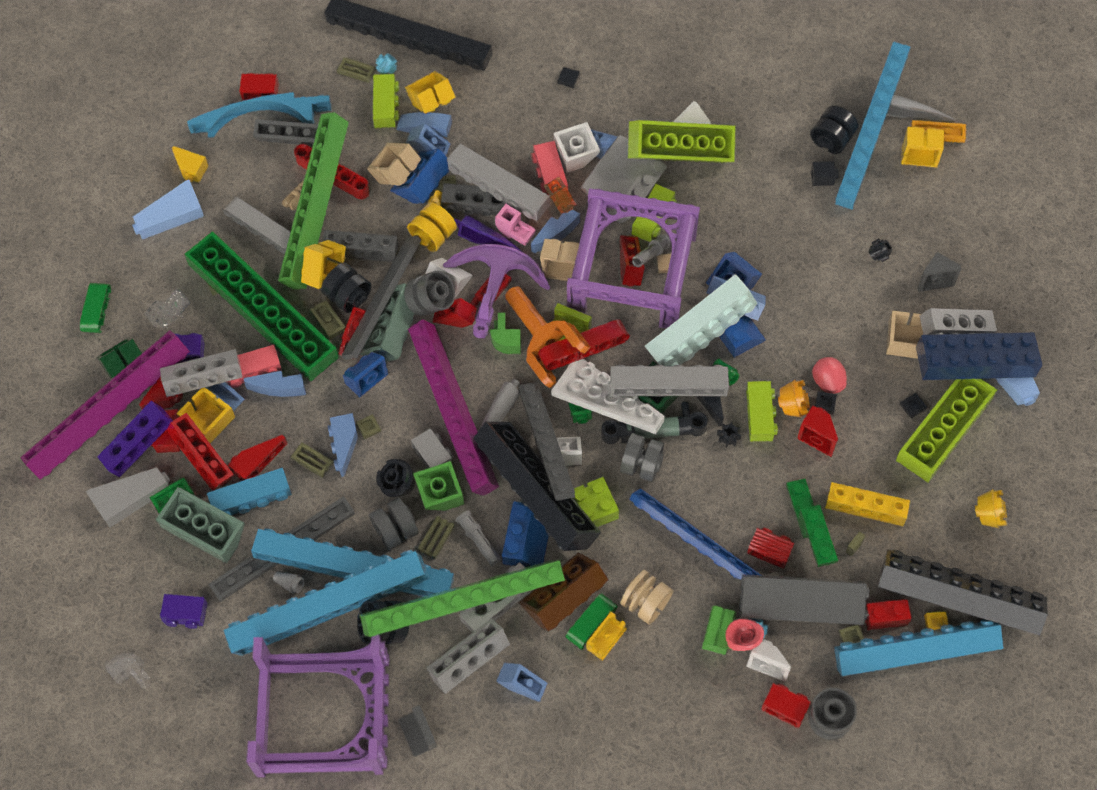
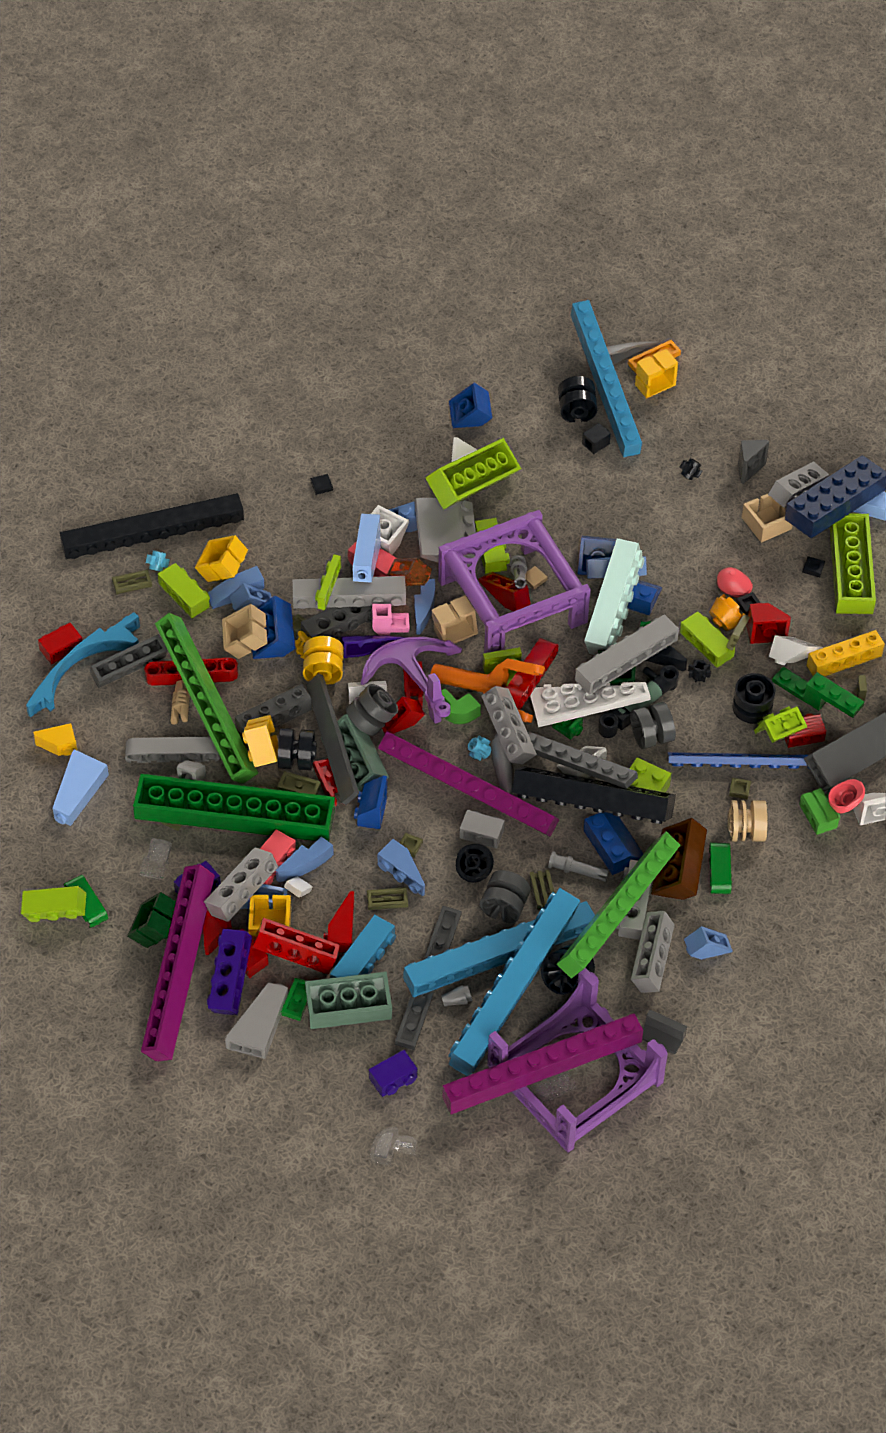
camera: 40 degrees left, 10 degrees down
bright green slope [413,461,464,511] -> none
yellow hinge [586,612,627,661] -> none
none -> lime brick [21,886,86,922]
none -> light grey slope [177,760,206,781]
none -> white tile [284,876,313,898]
none -> lime plate [315,554,341,610]
none -> light blue slope [353,514,381,582]
none -> magenta brick [442,1013,643,1114]
none -> blue slope [449,383,492,428]
none -> medium azure gear [468,735,491,761]
none -> light grey brick [481,686,537,764]
none -> clear plate [530,1071,577,1105]
none -> olive tile [727,614,750,651]
none -> olive tile [729,778,751,799]
none -> black wheel [732,673,776,724]
none -> lime bracket [754,706,807,743]
none -> white slope [769,635,823,665]

